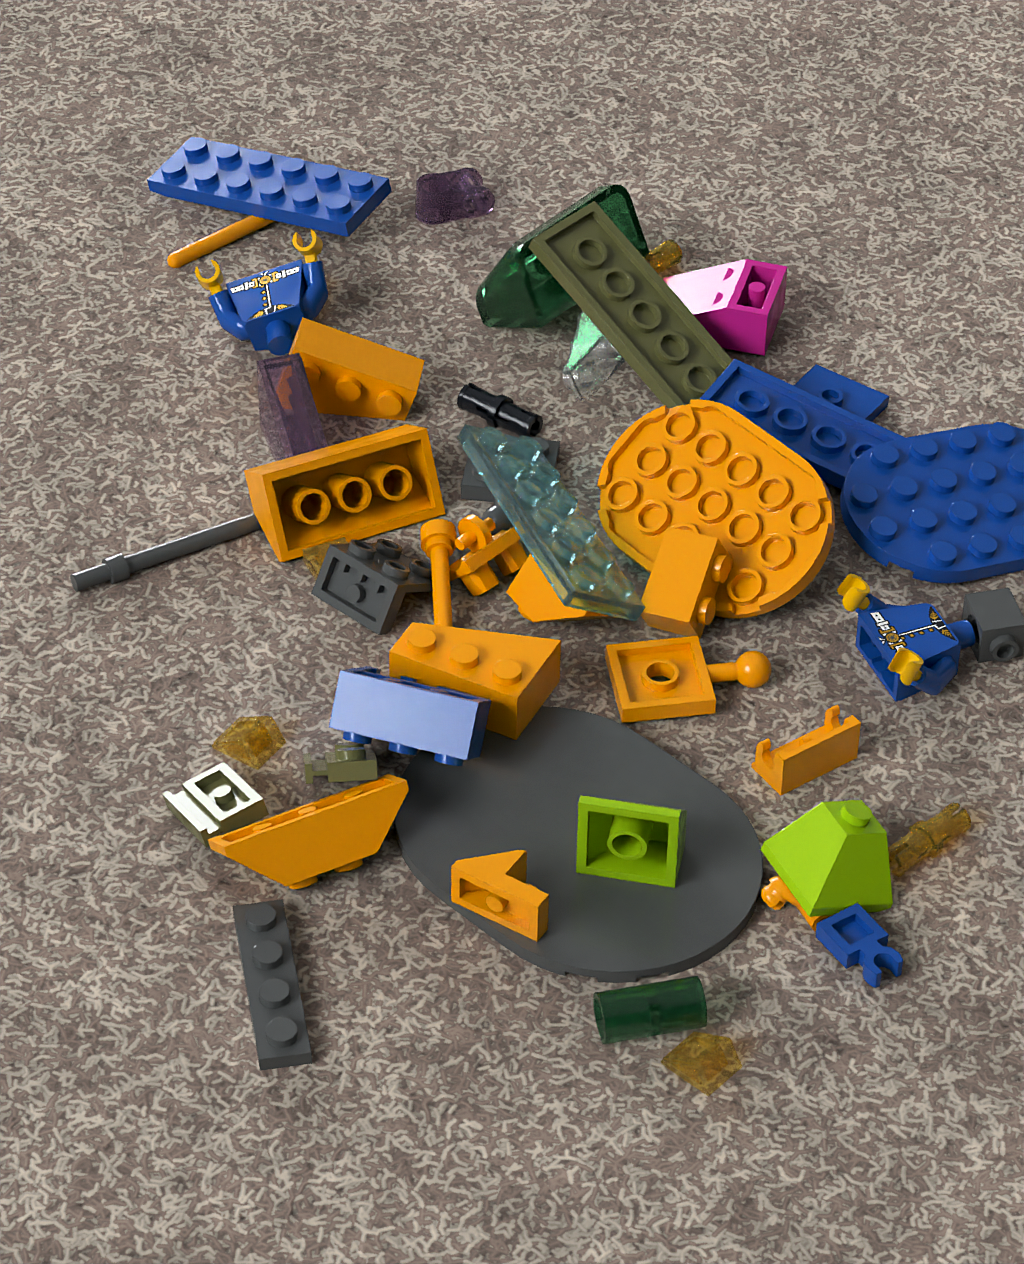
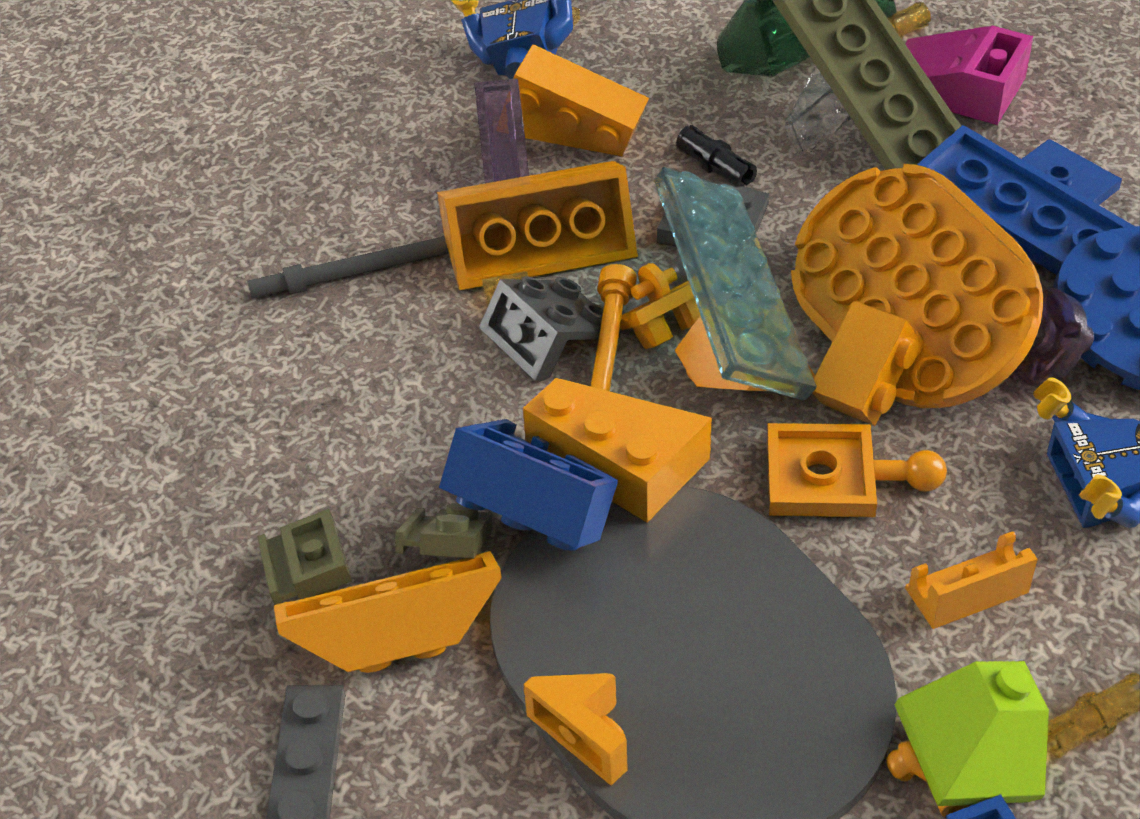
camera: 15 degrees right, 5 degrees up
clear yellow slope [211,716,286,770] -> none
lime slope [576,795,687,888] -> none
none -> plate [1008,287,1094,388]

